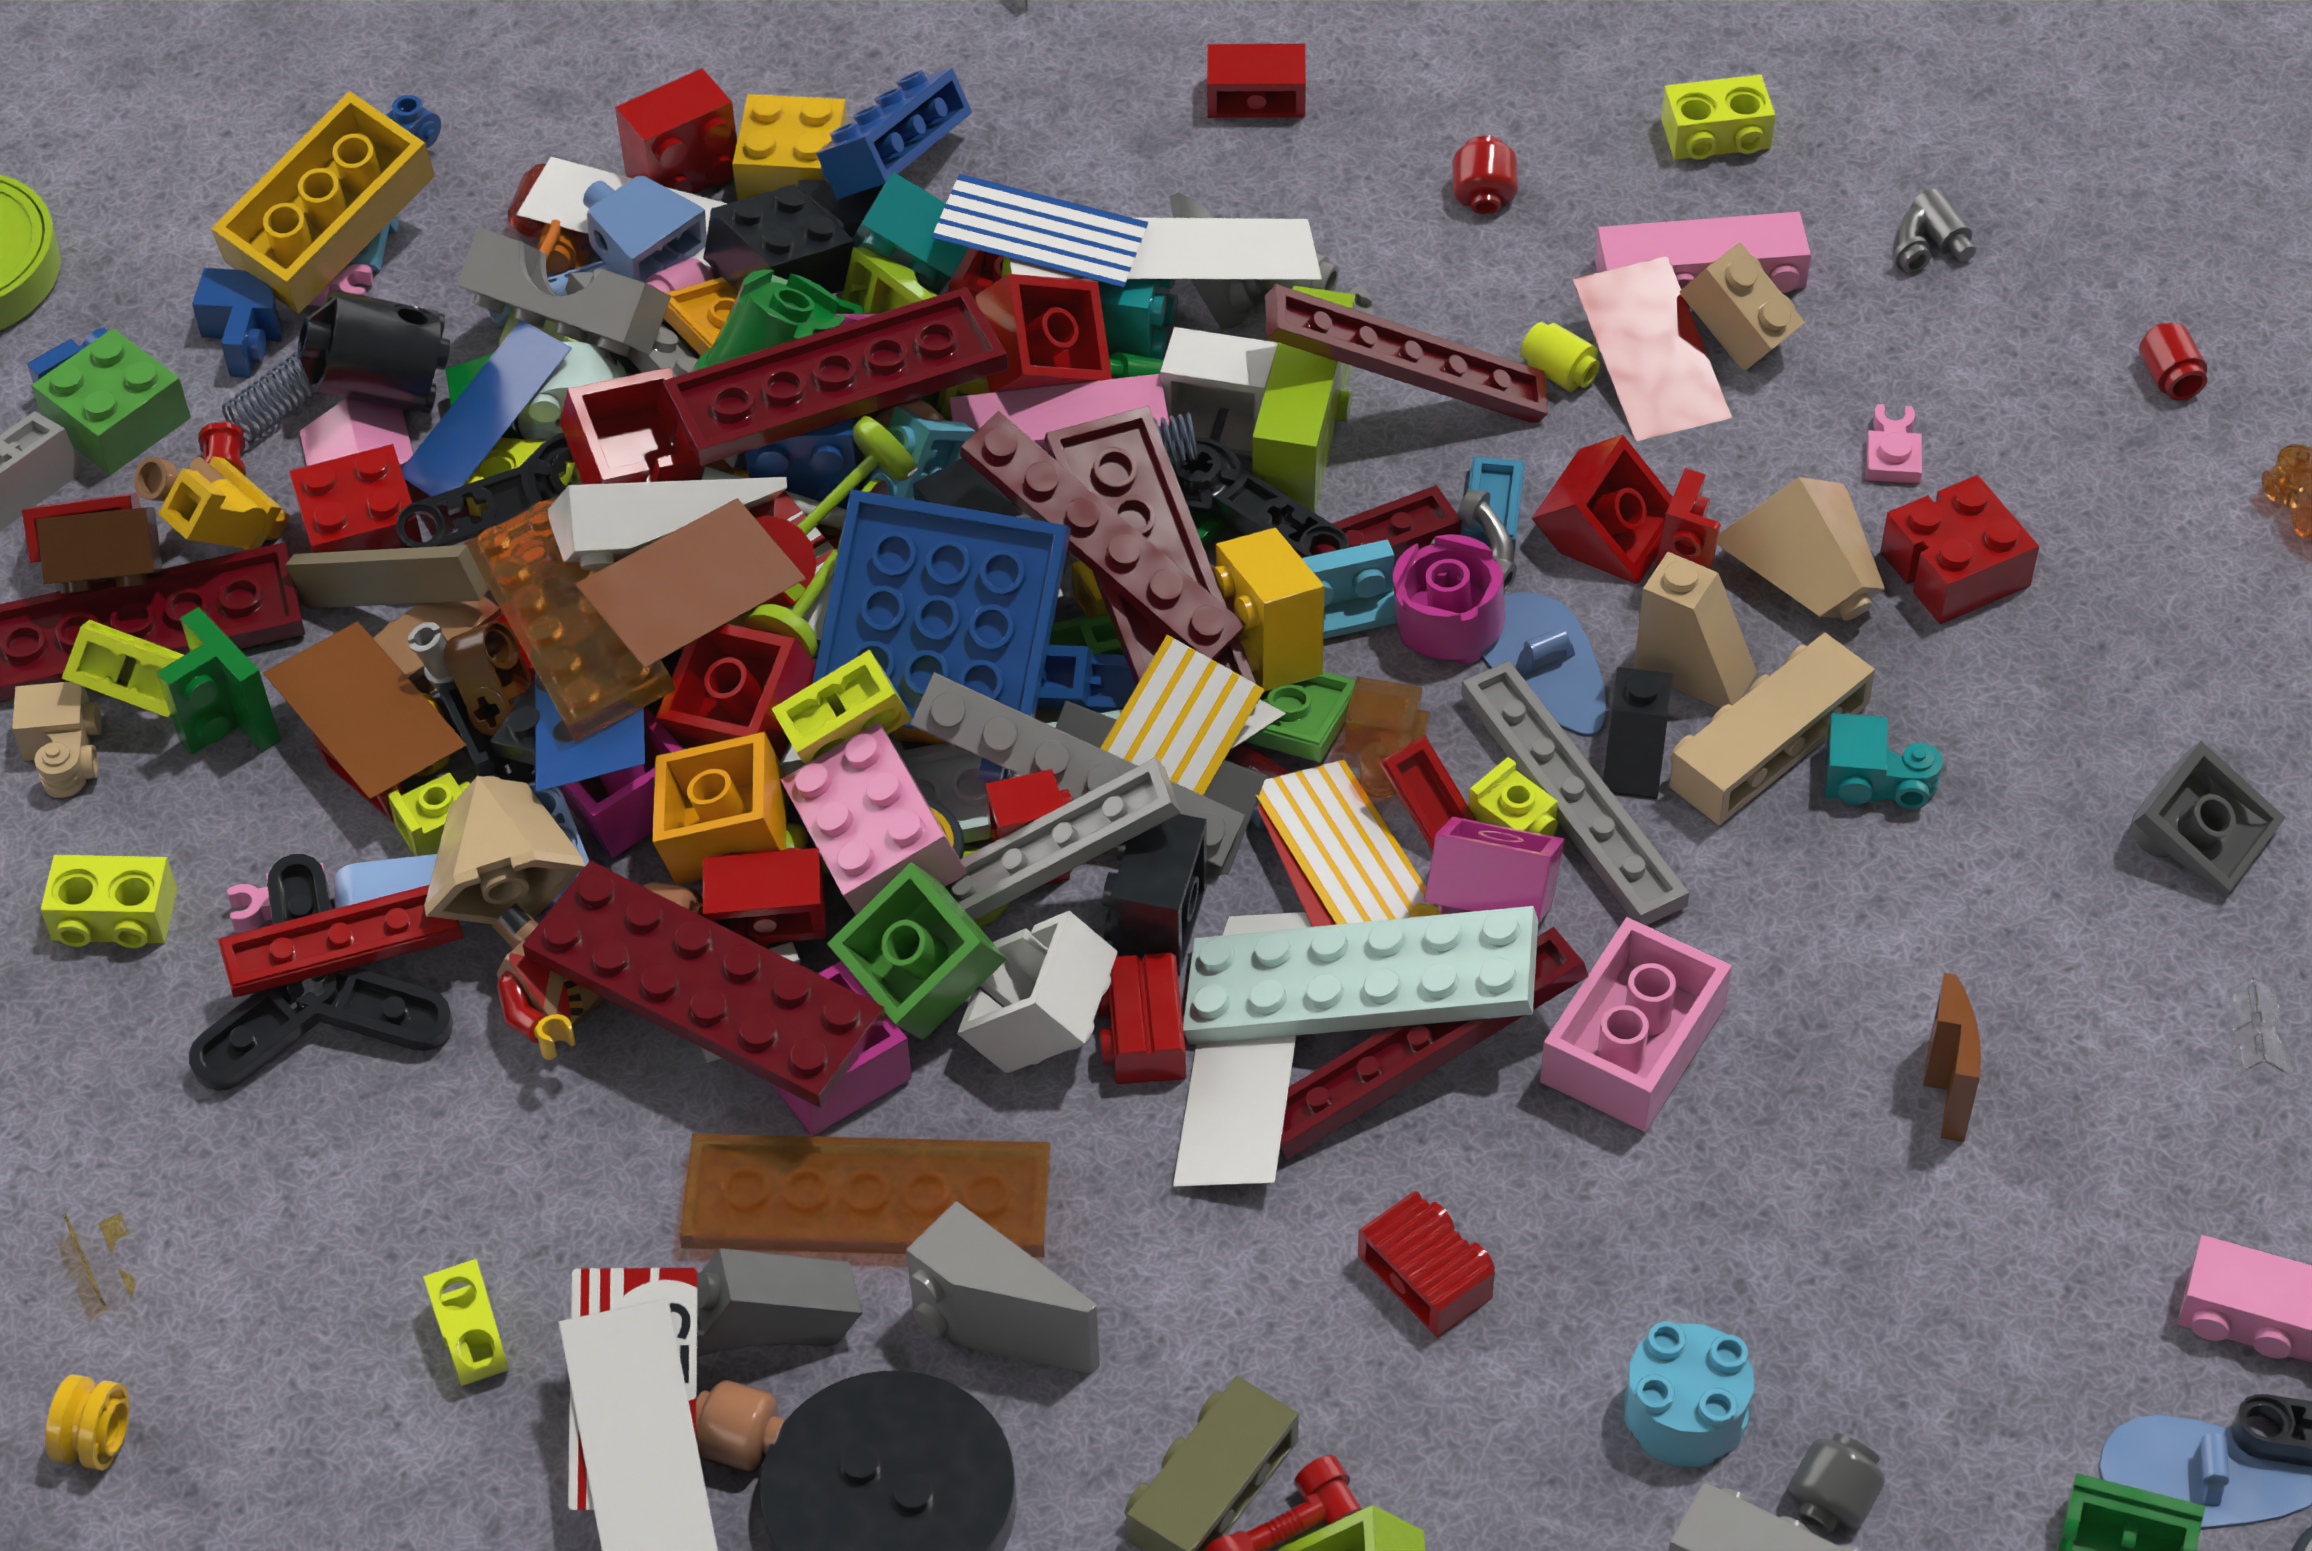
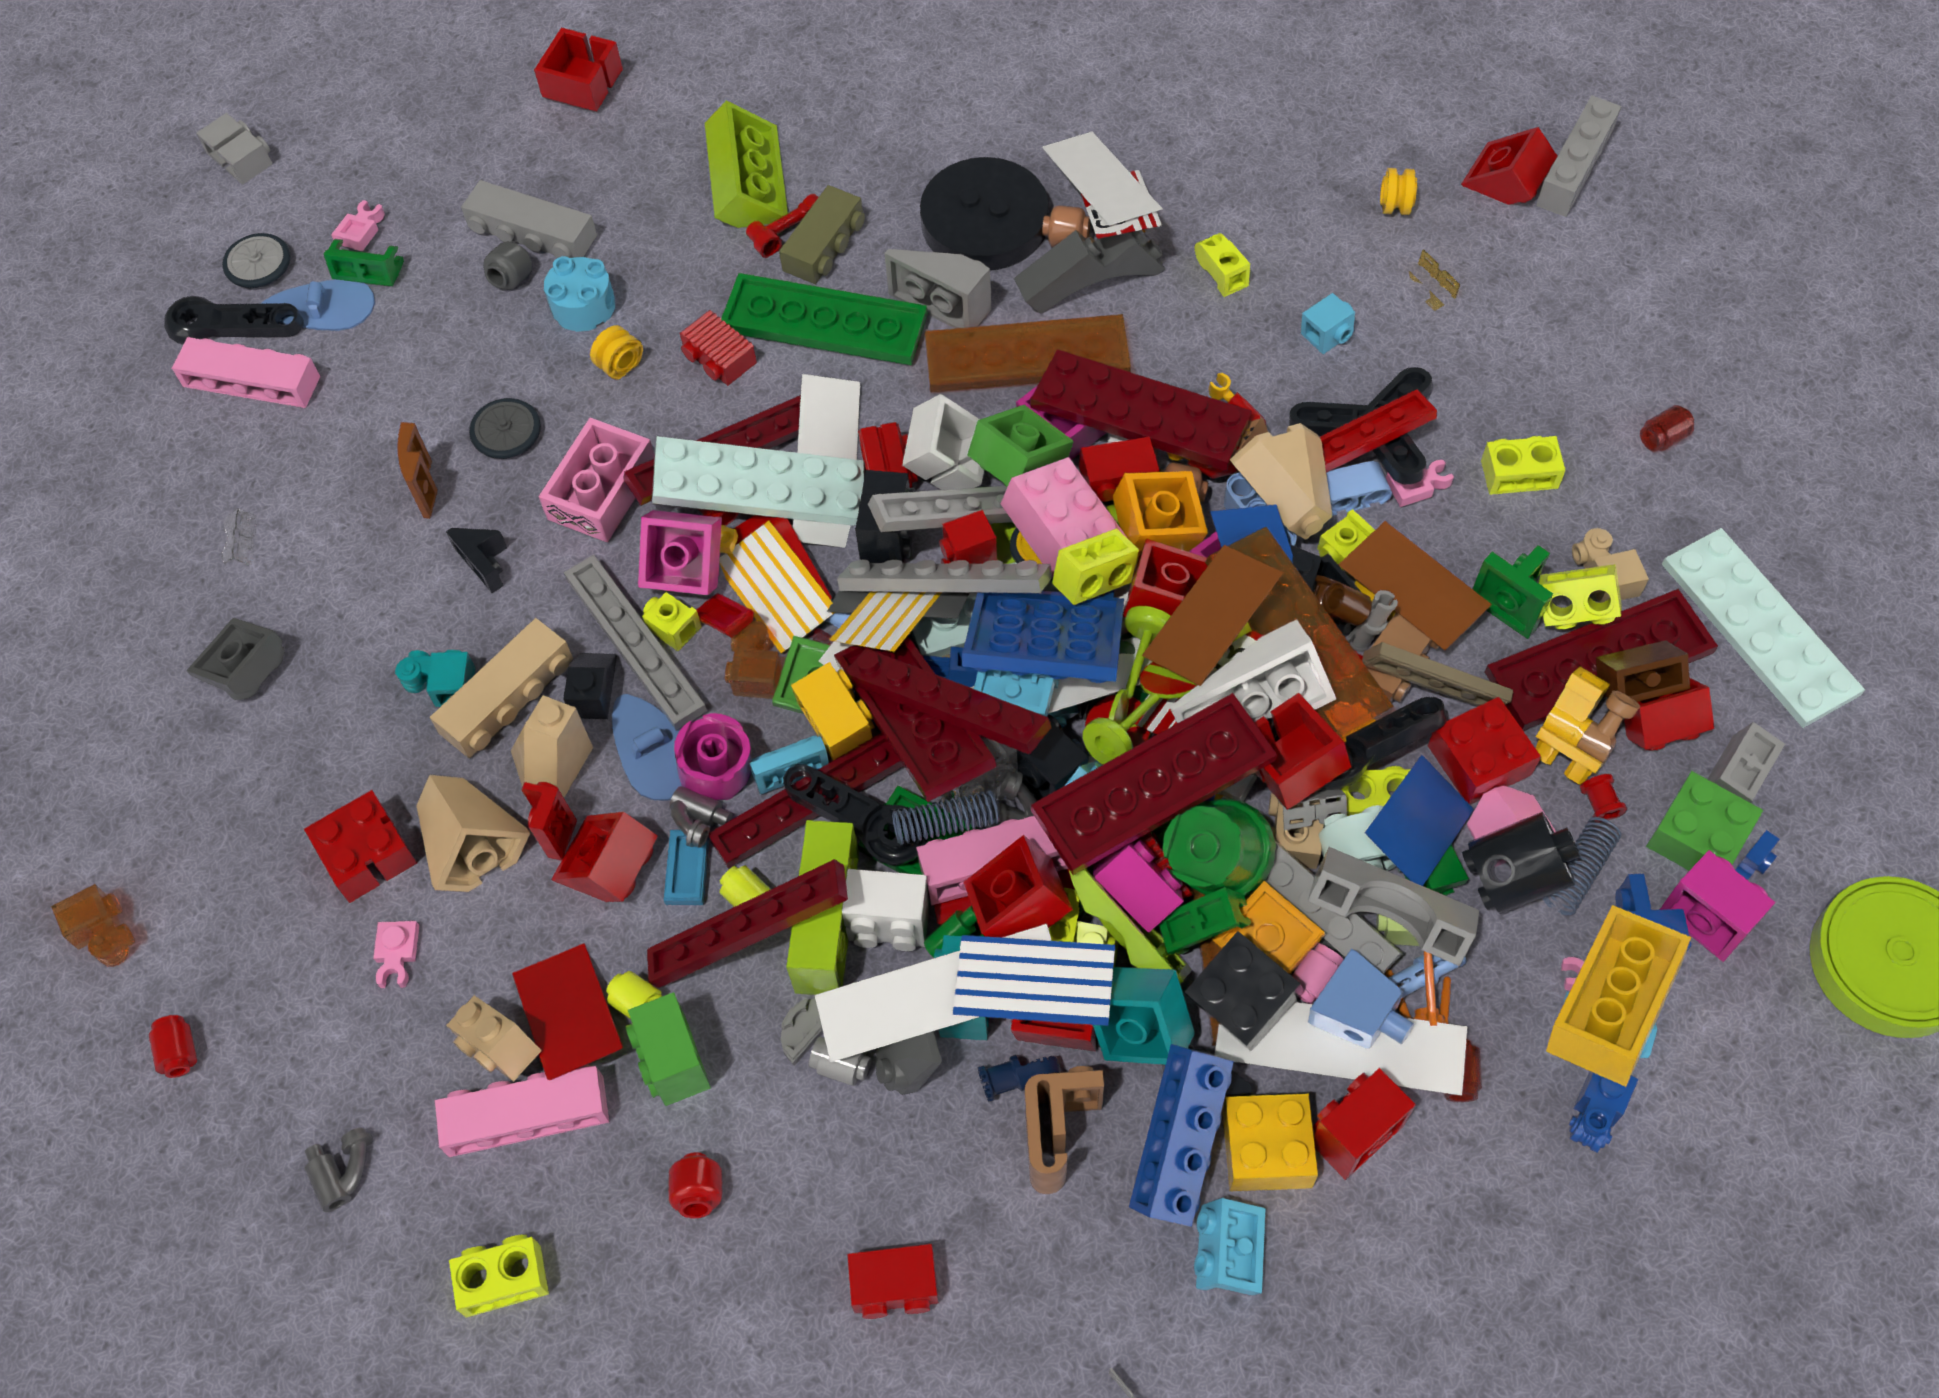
camera: 175 degrees right, 10 degrees up
none -> black slope [446,528,507,593]
none -> dark grey wheel [469,398,541,459]
none -> yellow wheel [590,325,643,380]
none -> bright green brick [625,992,711,1106]
none -> neon yellow brick [719,865,771,907]
none -> green plate [721,273,928,365]
none -> medium nougat piece [1025,1066,1104,1194]
none -> medium azure bracket [1194,1198,1266,1296]
none -> medium azure brick [1301,293,1355,354]
none -> dark pink brick [1659,850,1776,962]

